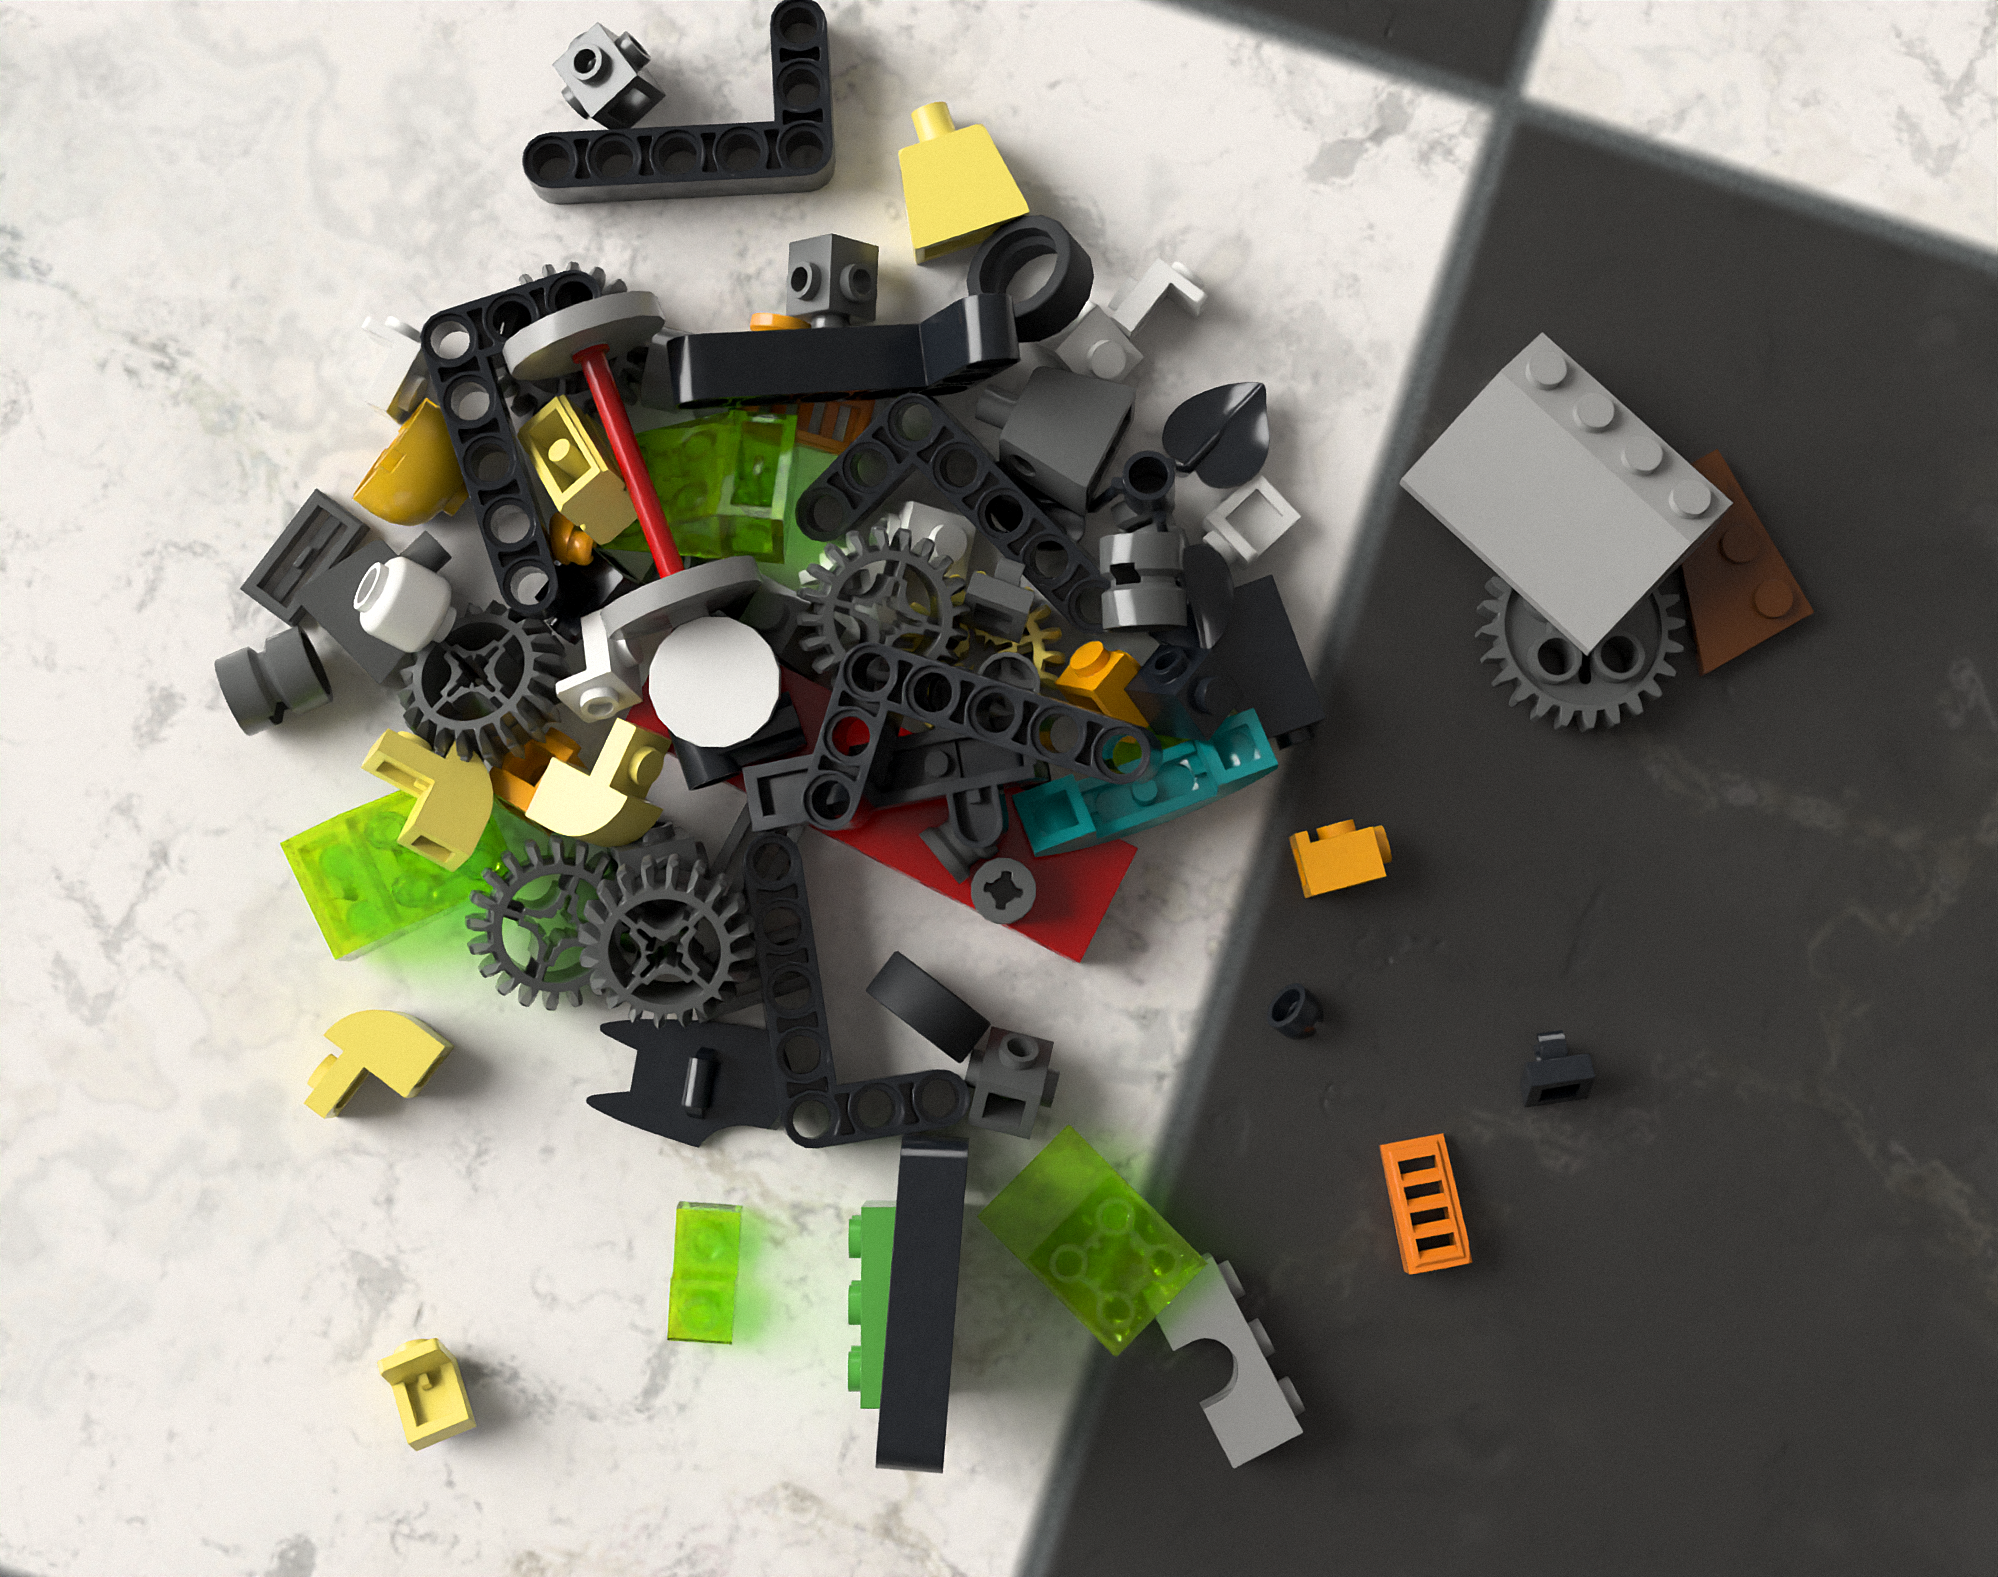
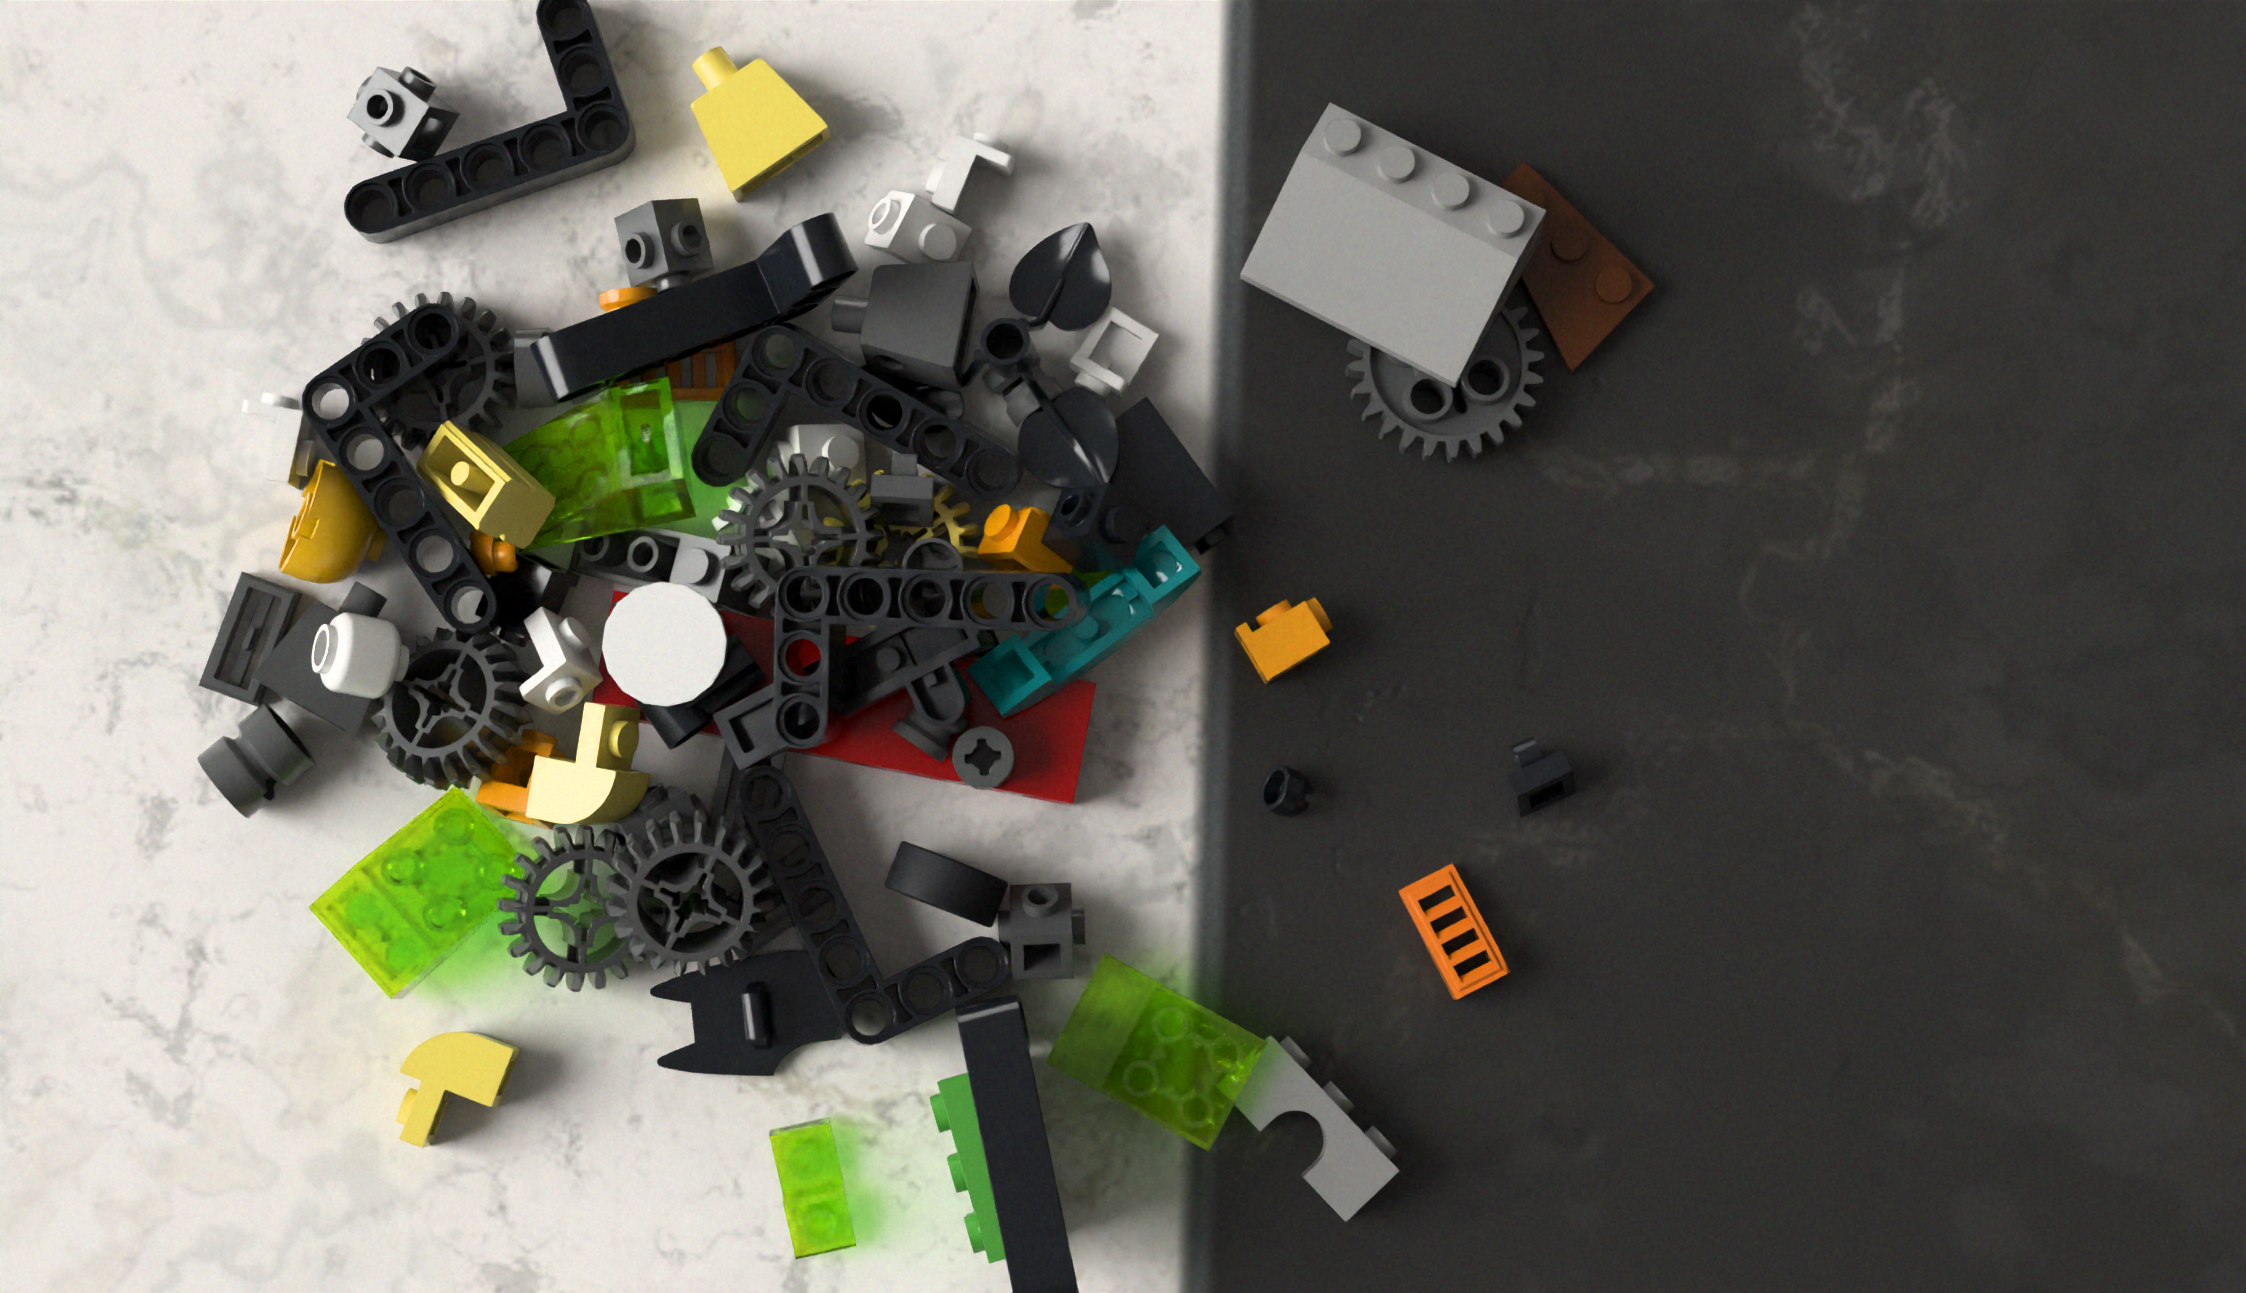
camera: 15 degrees left, 0 degrees up
light yellow brick [361,728,493,872] -> none
light grey piece [502,291,764,641] -> none
black tyre [966,215,1094,343] -> none
dark grey wheel [1099,532,1187,633] -> none

